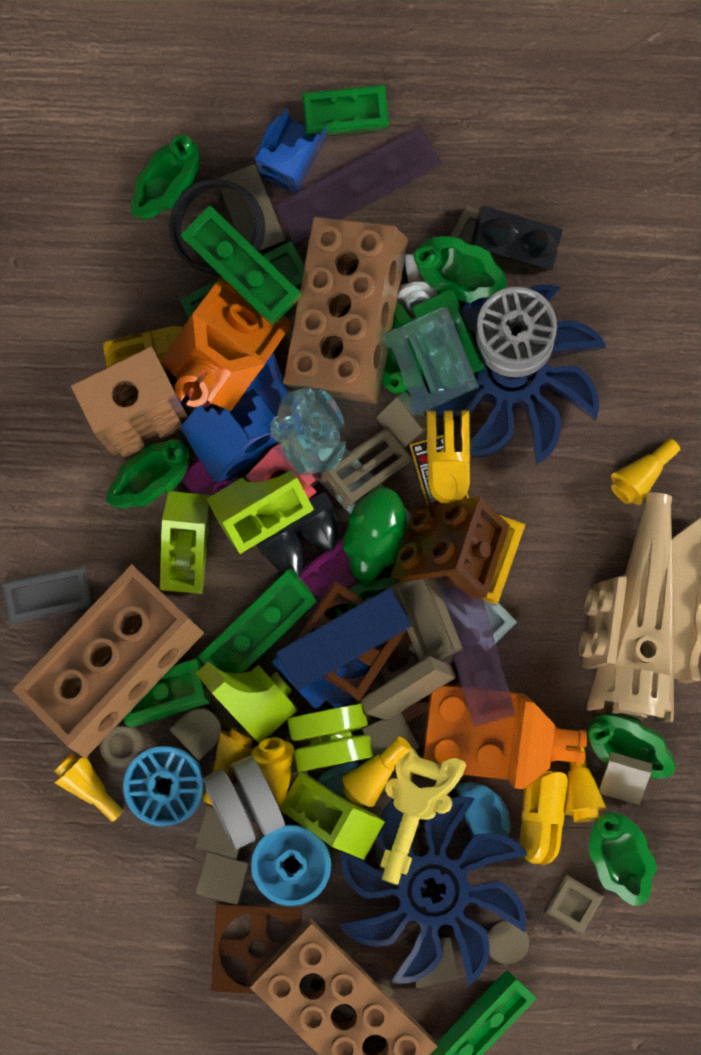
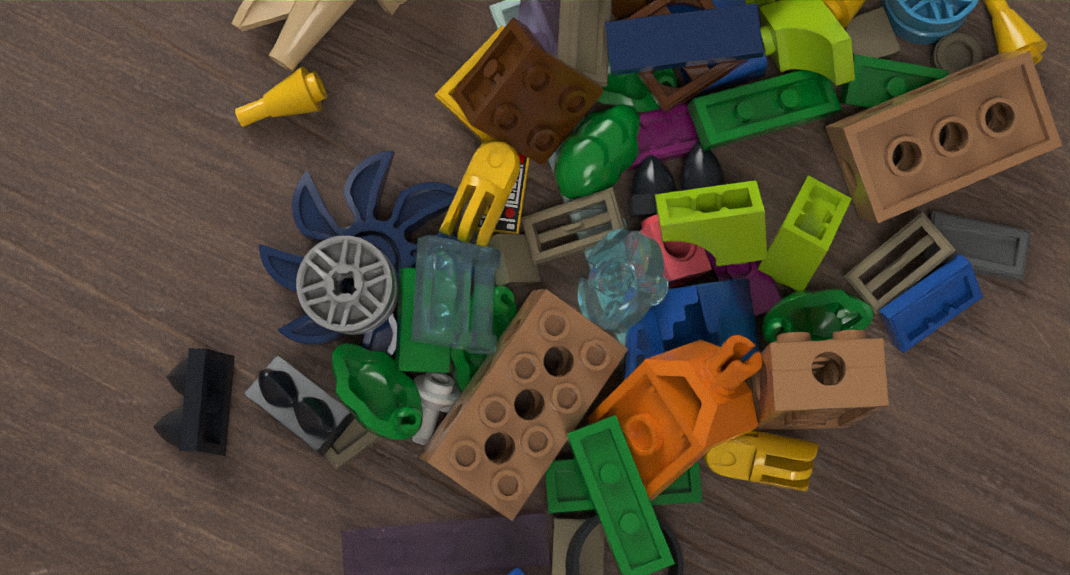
camera: 160 degrees left, 5 degrees down
none -> black tile [153,348,235,456]
none -> dark tan tile [844,212,956,315]
none -> blue plate [879,254,983,353]

